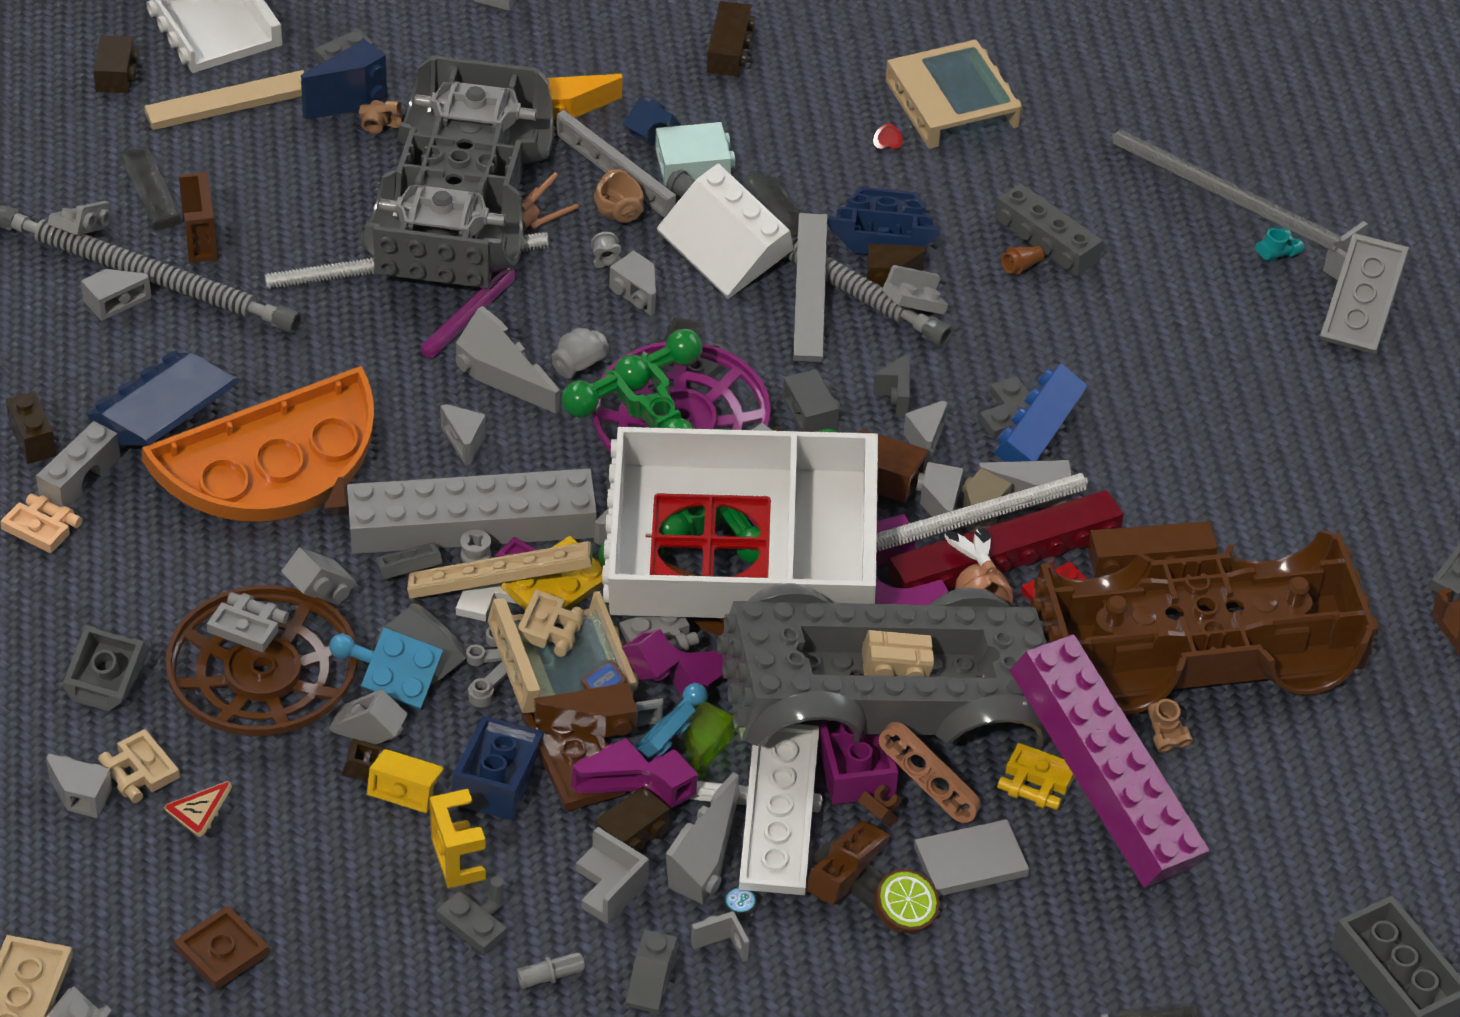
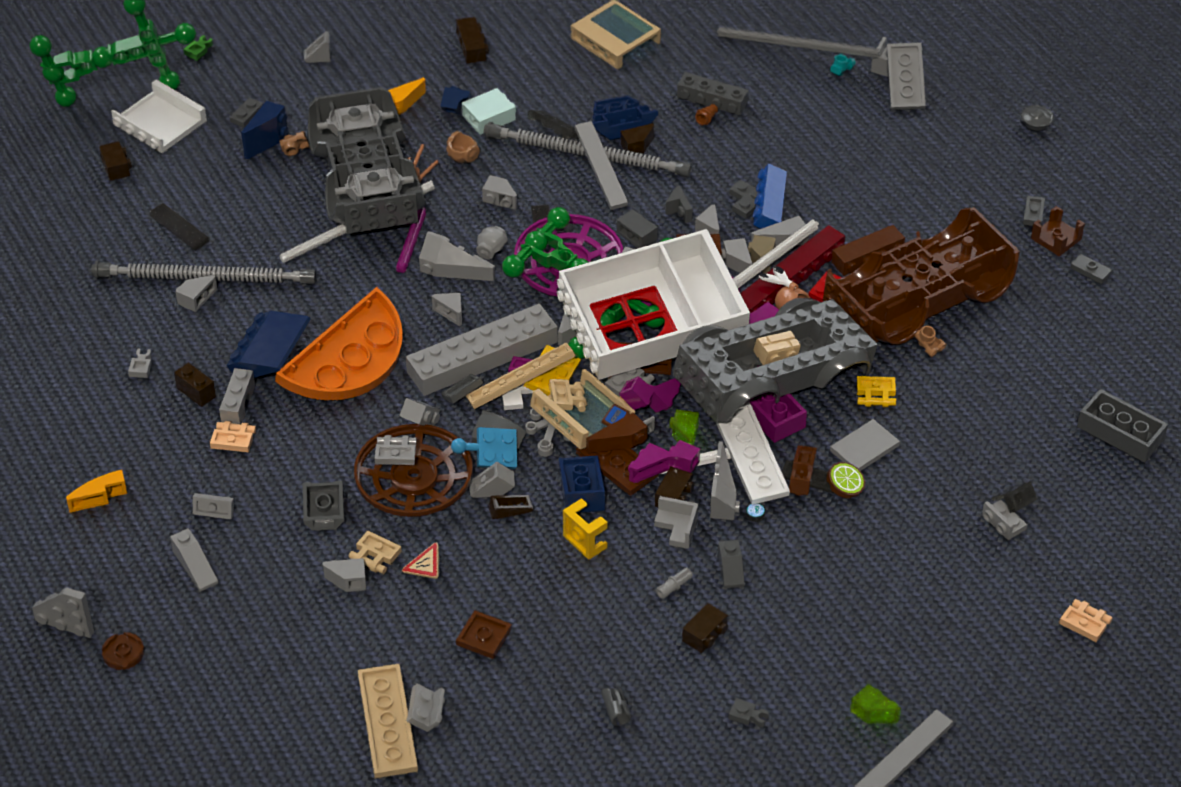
camera: 20 degrees left, 0 degrees up
light grey bracket [48,201,111,235] -> none
tan tile [144,70,304,130] -> none
reddish brown panel [179,172,217,263] -> none
reddish brown slope [324,477,348,516] -> none
yellow panel [367,749,444,813] -> none
dark grey plate [436,876,507,955] -> none
light grey wheel [460,529,491,563] -> none
light grey tile [557,110,676,218] -> none
light grey brick [590,232,622,268] -> none
dark azure plate [634,683,708,763] -> none
white slope [657,163,794,299] -> none
light grey bracket [691,911,749,962] -> none
reddish brown tile [857,784,901,828] -> none
red piece [874,123,903,149] -> none
nougat beam [879,722,981,823] -> none
light grey bracket [882,265,949,315] -> none
magenta brick [1009,634,1210,888] -> none

